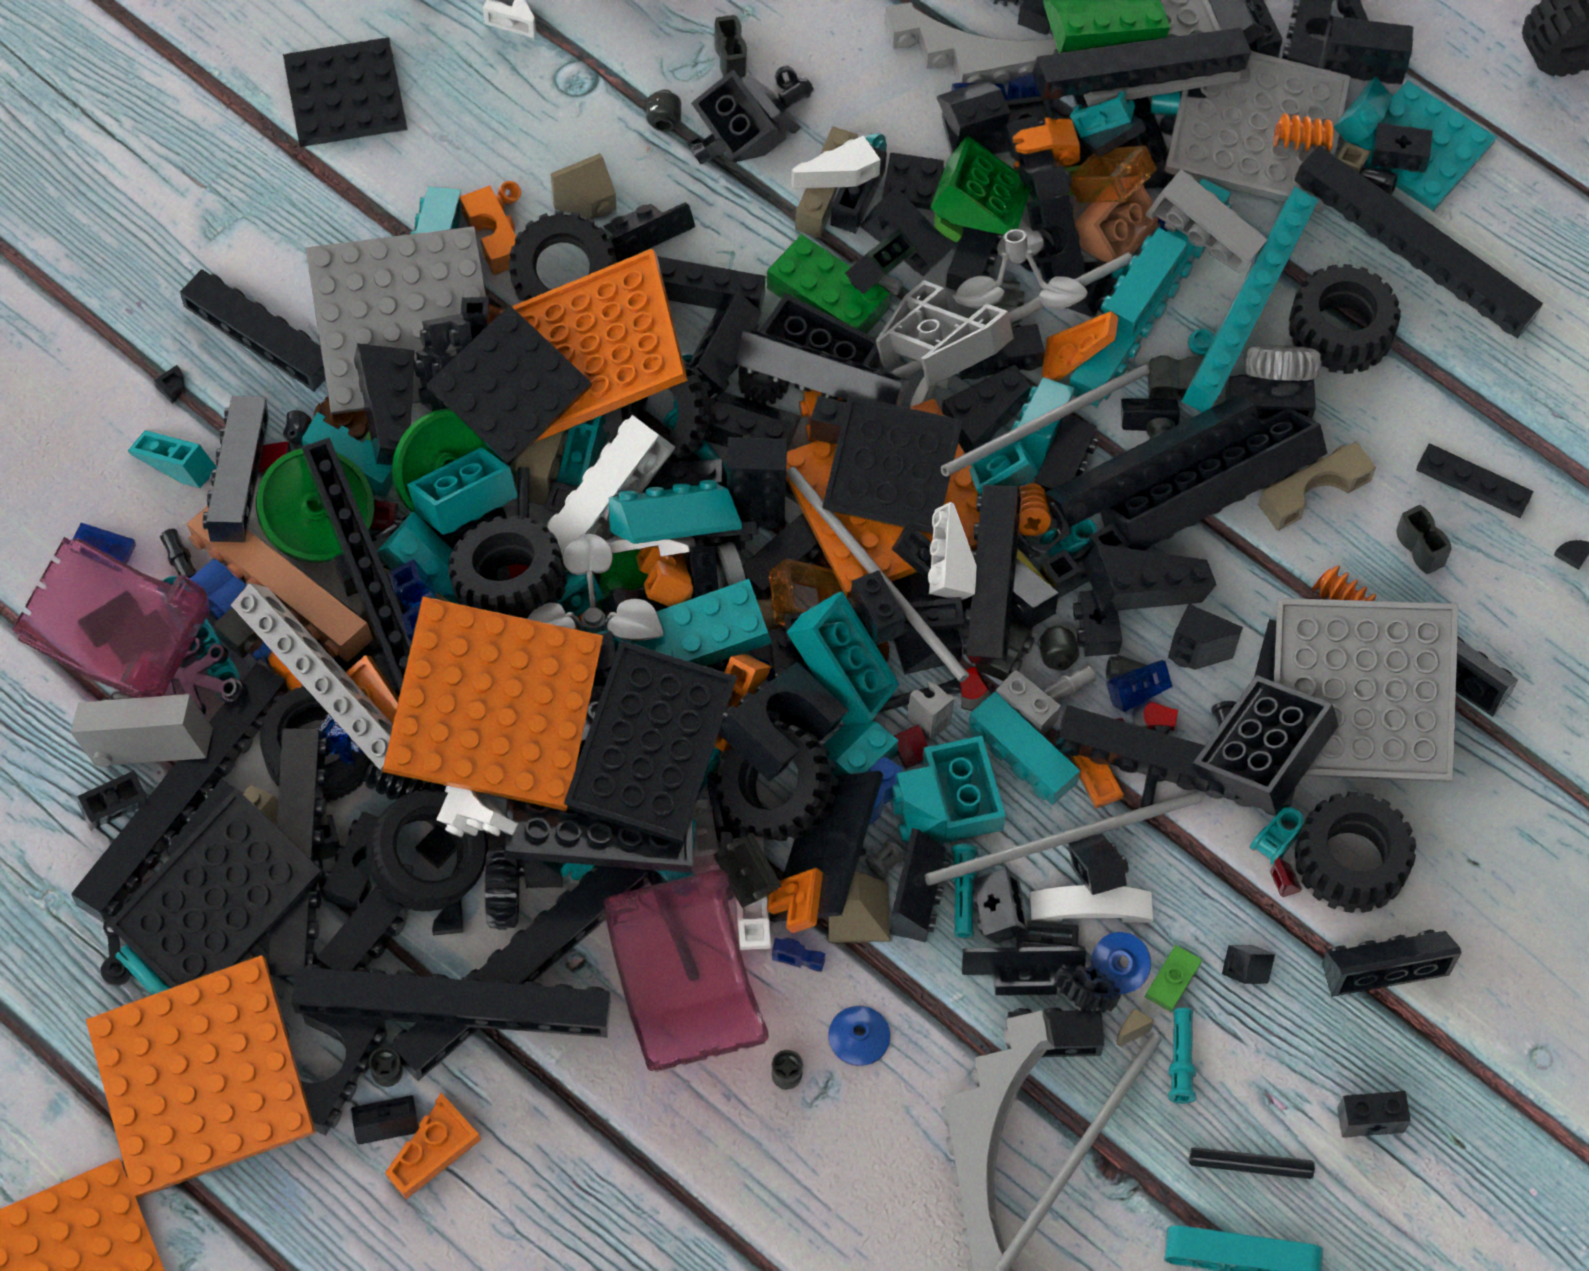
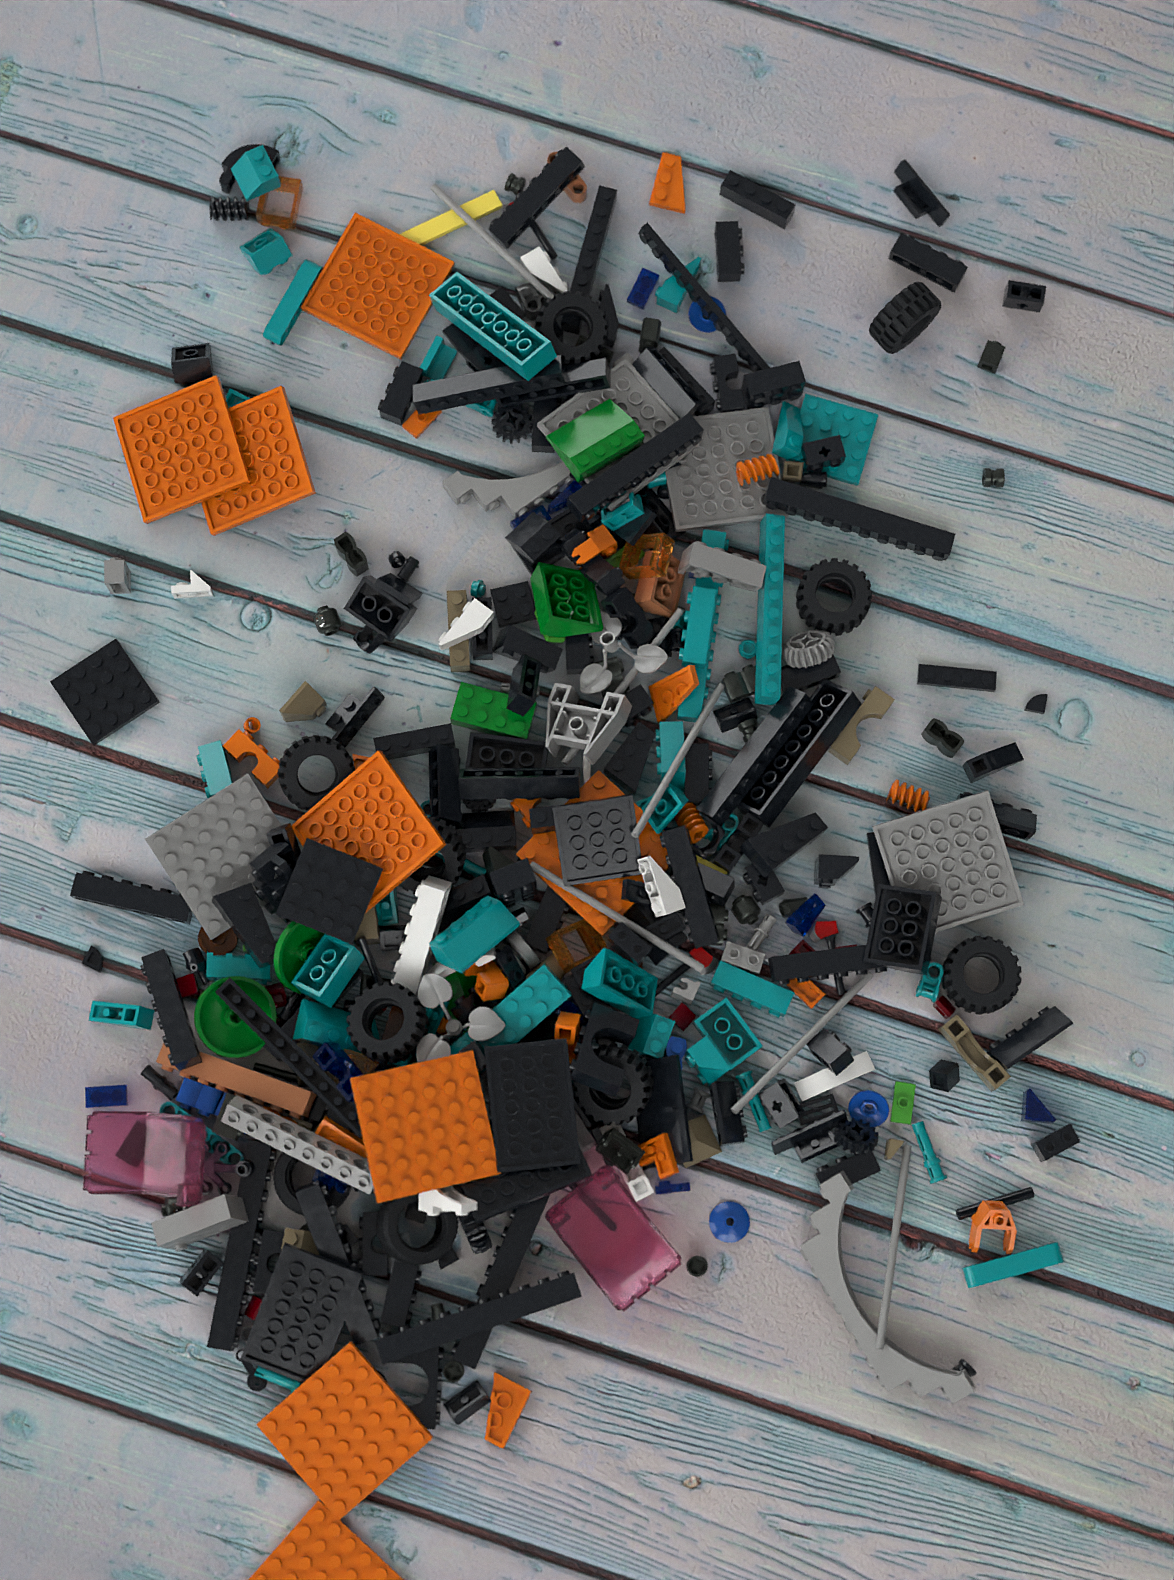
camera: 25 degrees left, 15 degrees up
none -> dark tan arch [938,1015,1011,1092]
none -> black slope [963,742,1024,783]
none -> orange piece [969,1200,1017,1255]
none -> clear blue slope [1021,1088,1056,1124]

